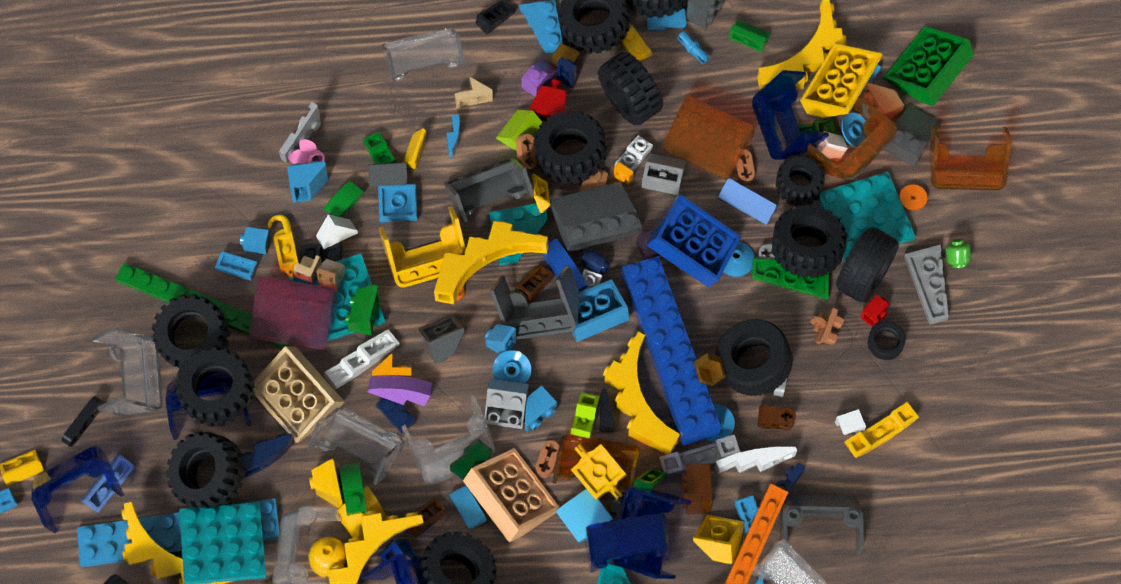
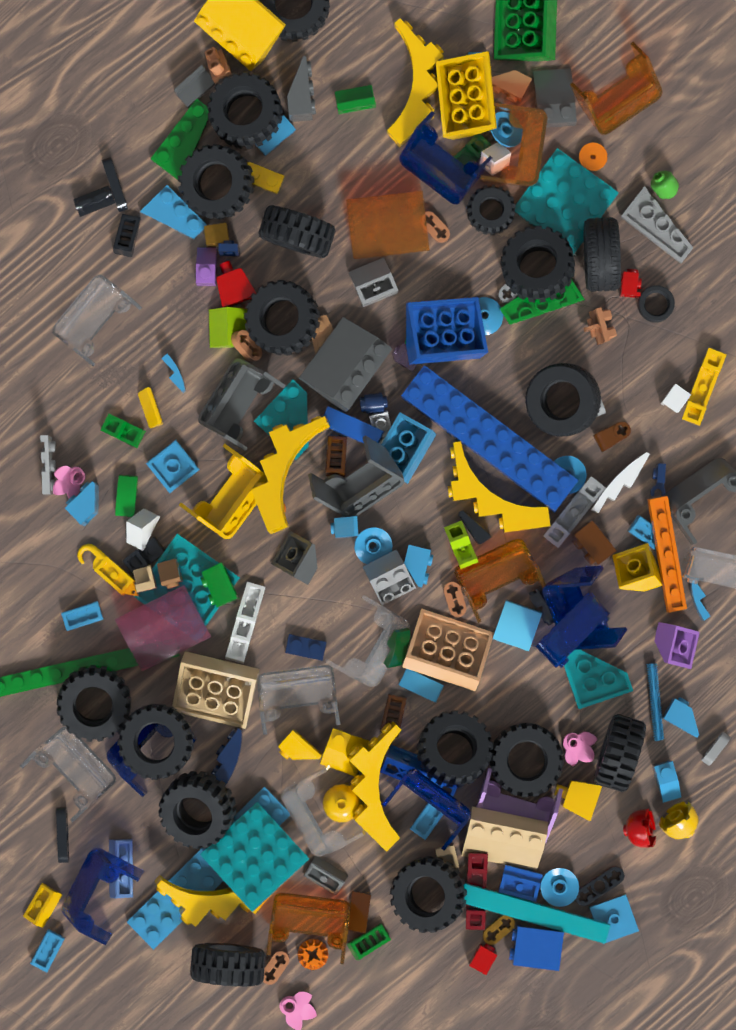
camera: 30 degrees left, 20 degrees up
dark azure brick [240,227,270,255] -> none
green arch [339,461,367,516] -> none
medium lavender slope [367,375,432,406] -> none
dark grey slope [368,162,408,186] -> none
light orange slope [372,353,412,377] -> none
tan slope [455,77,493,108] -> none
yellow slope [532,173,550,213] -> none
yellow plate [571,444,627,500] -> none
light orange plate [614,162,634,185] -> none
white slope [615,135,653,172] -> none
green slope [632,468,668,493] -> none
dark azure pin [677,31,710,64] -> none
pearl gold panel [694,353,726,386] -> none
medium blue slope [718,178,777,225] -> none

